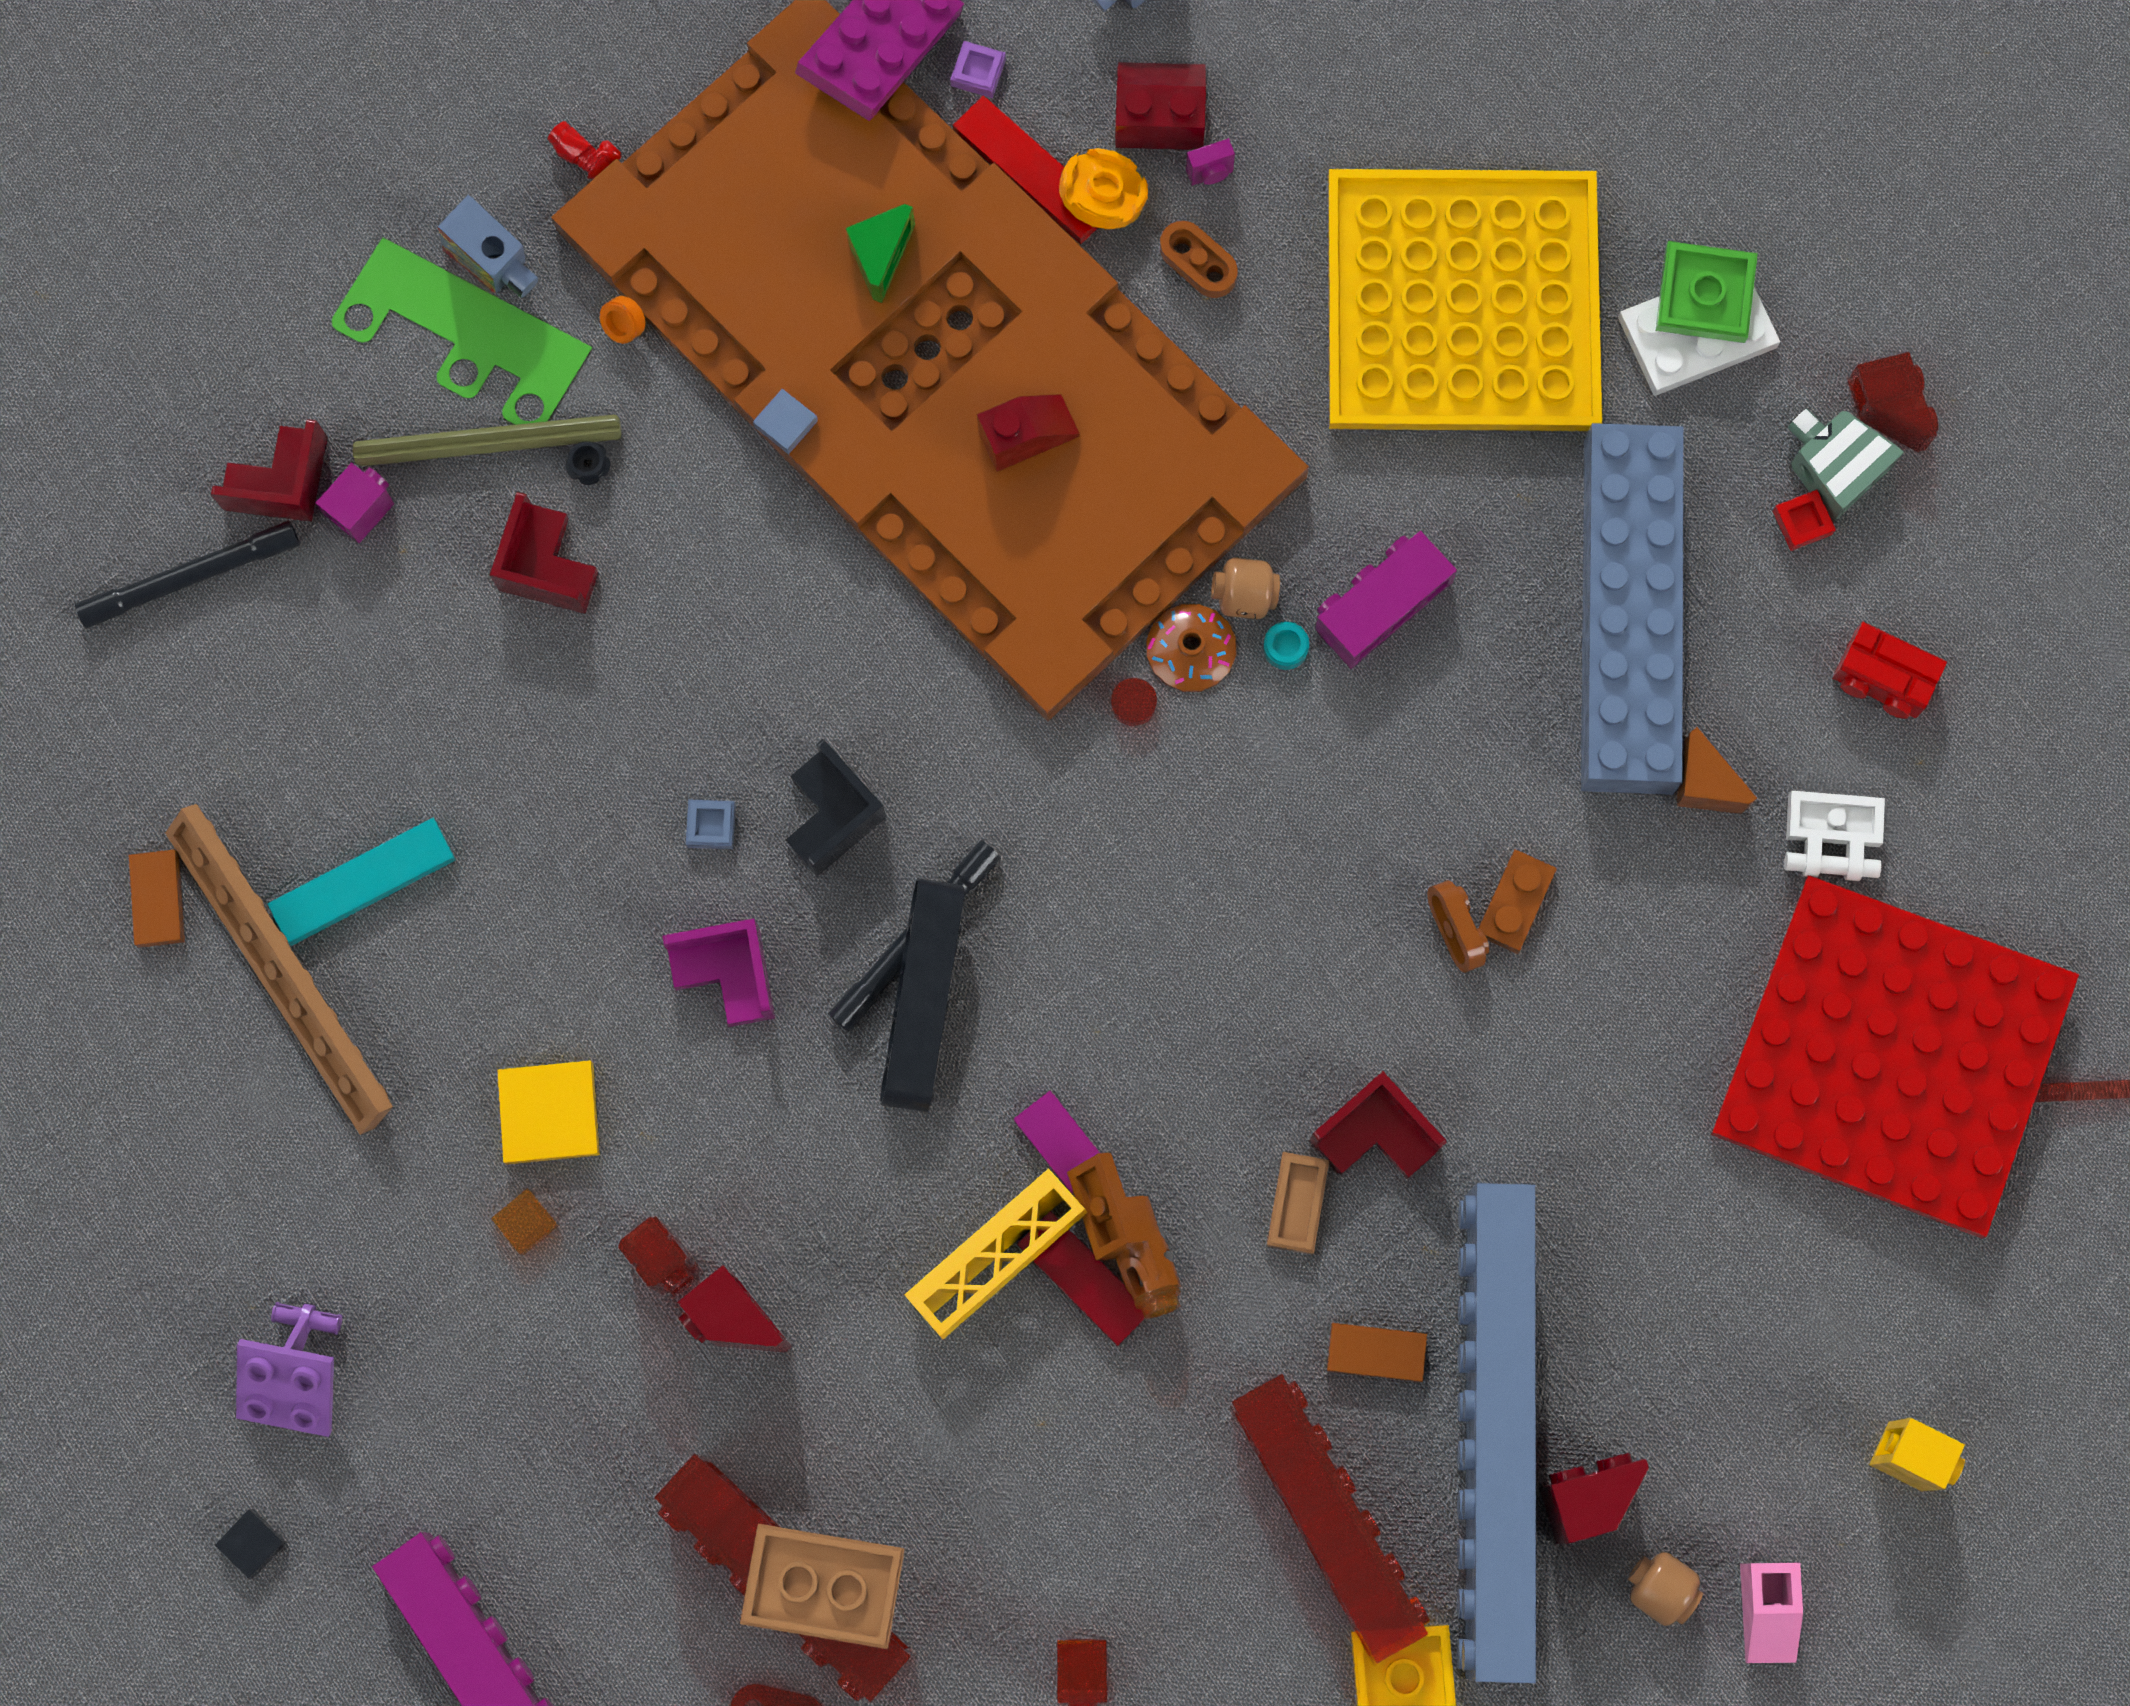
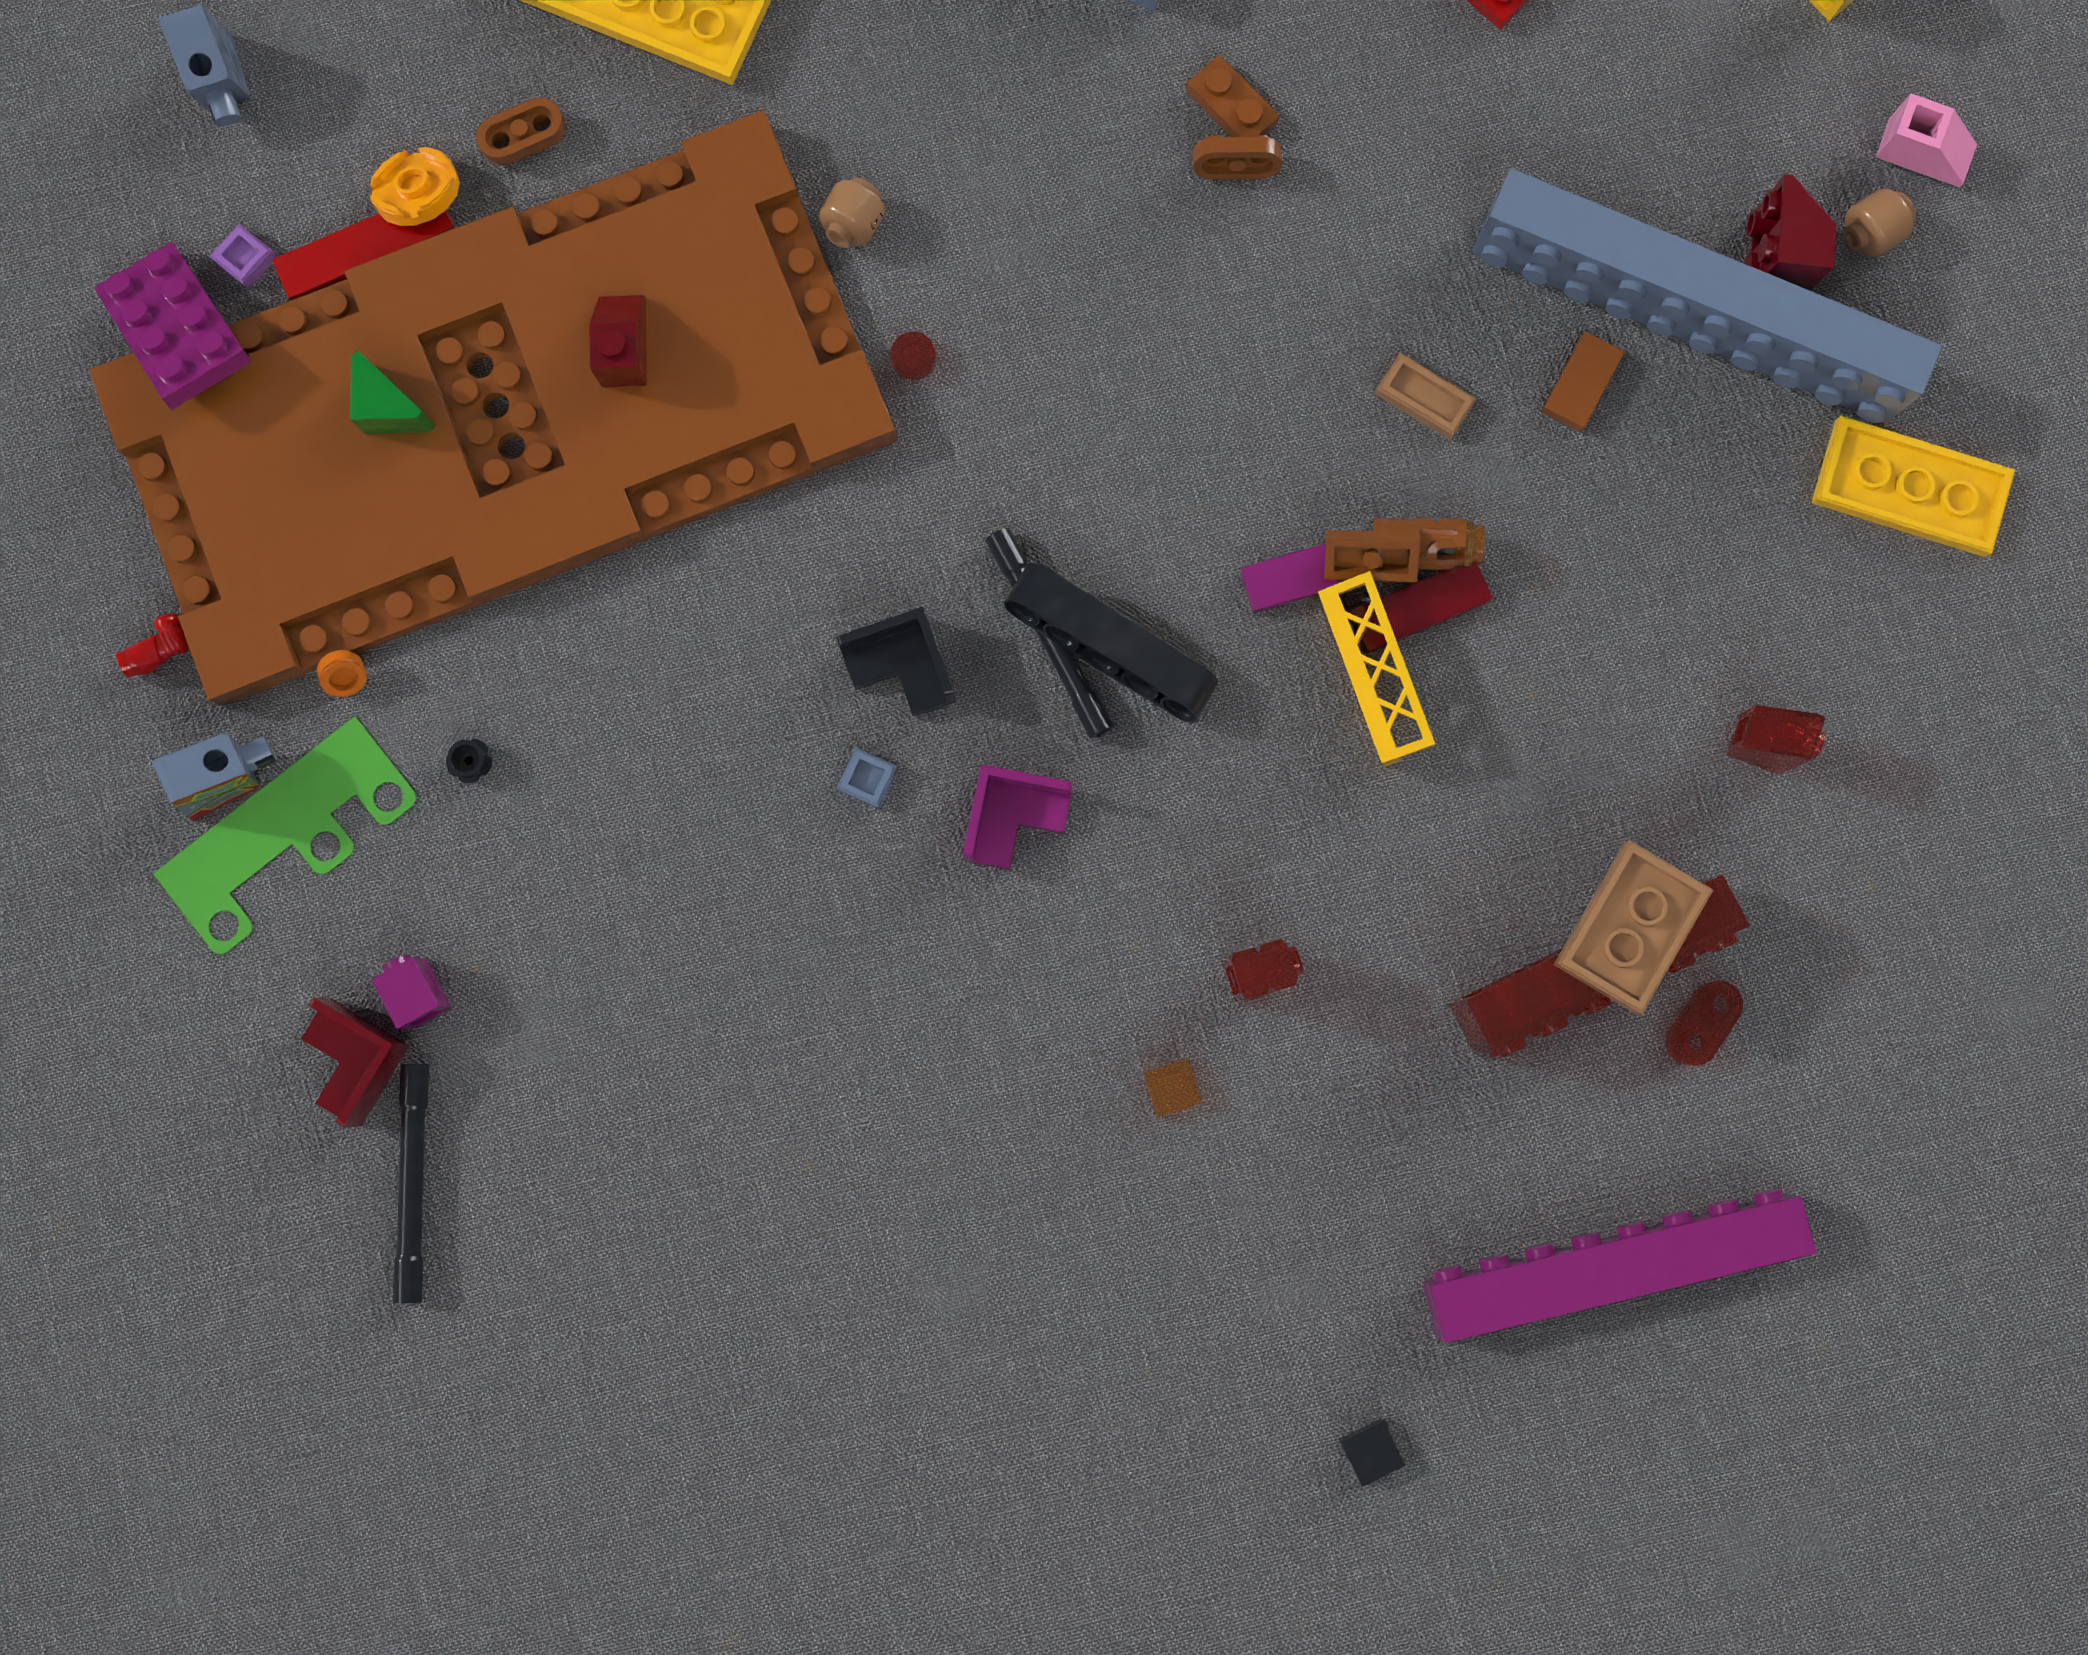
camera: 70 degrees left, 5 degrees up
dark orange tile [129,849,185,948] -> none
medium nougat plate [165,804,393,1135] -> none
medium lavender plate [236,1302,342,1437] -> none
teal tile [267,817,456,946] -> none
olive axle [352,414,622,466] -> none
dark red panel [490,492,599,614] -> none
yellow tile [497,1060,600,1165] -> none
dark red slope [677,1265,792,1353] -> none
sand blue tile [753,389,818,454] -> none
dark red slope [1115,62,1206,150] -> none
dark orange dish [1146,604,1236,692] -> none
magenta plate [1186,138,1235,186] -> none
clear red brick [1230,1374,1430,1666] -> none
teal tile [1263,622,1310,670] -> none
dark red panel [1309,1071,1447,1179] -> none
magenta brick [1315,530,1457,669] -> none

